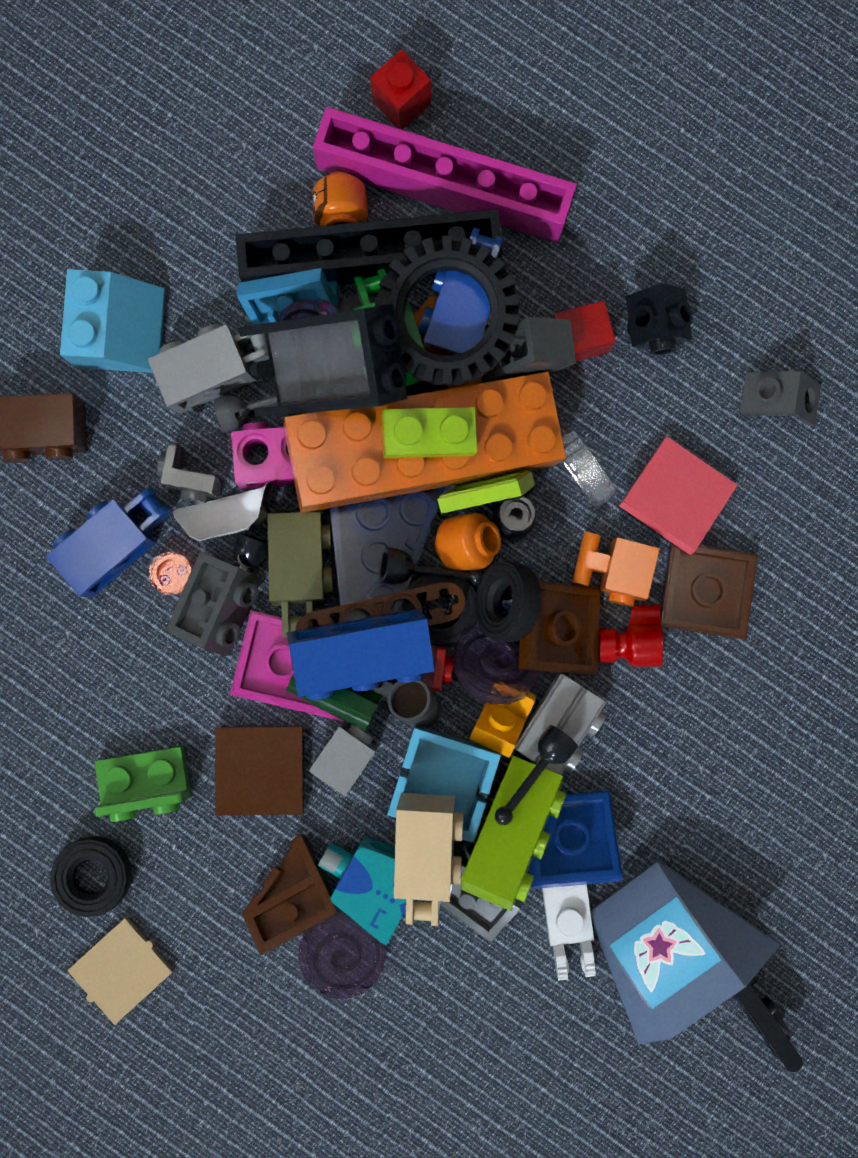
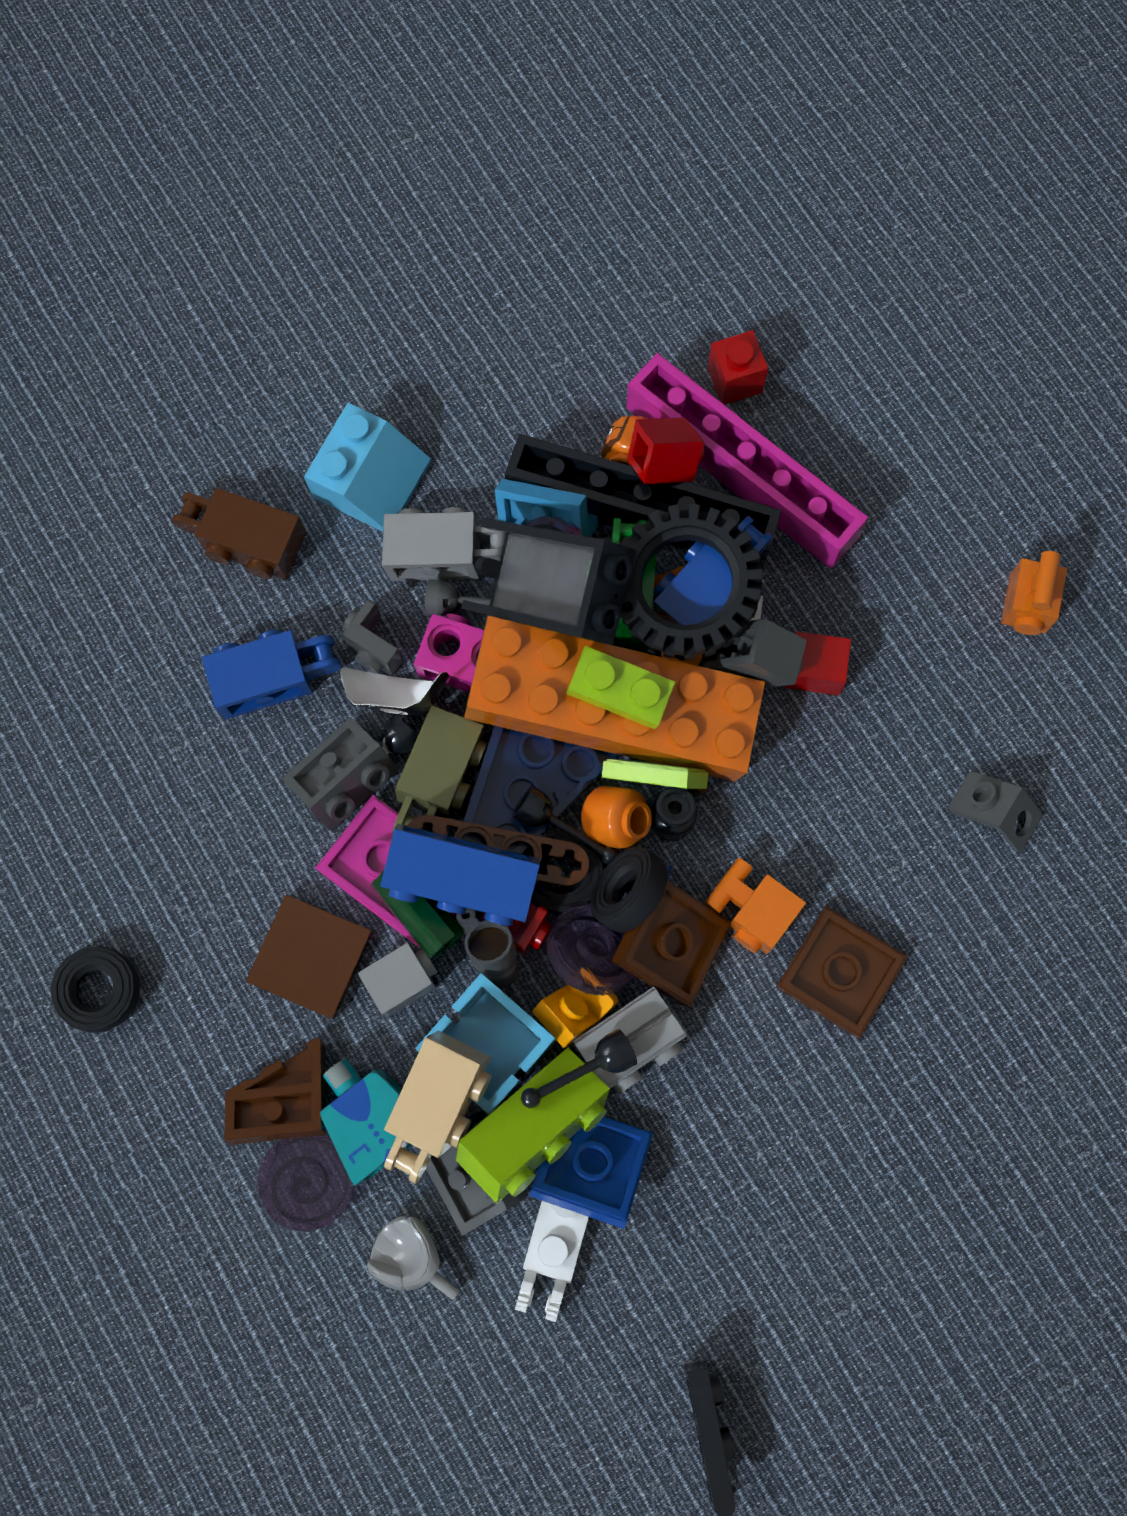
camera: 25 degrees right, 10 degrees down
tan piece [67,917,174,1025] -> none
bright green bracket [94,746,192,822] -> none
clear red tile [149,552,193,595] -> none
clear beam [561,429,617,507] -> none
sand blue wedge [590,860,781,1045] -> none
red piece [599,605,663,668] -> none
coral tile [619,436,737,555] -> none
black brick [625,283,693,355] -> none
none -> light grey piece [367,1216,460,1300]
none -> red brick [627,417,704,484]
none -> orange brick [1001,551,1067,635]

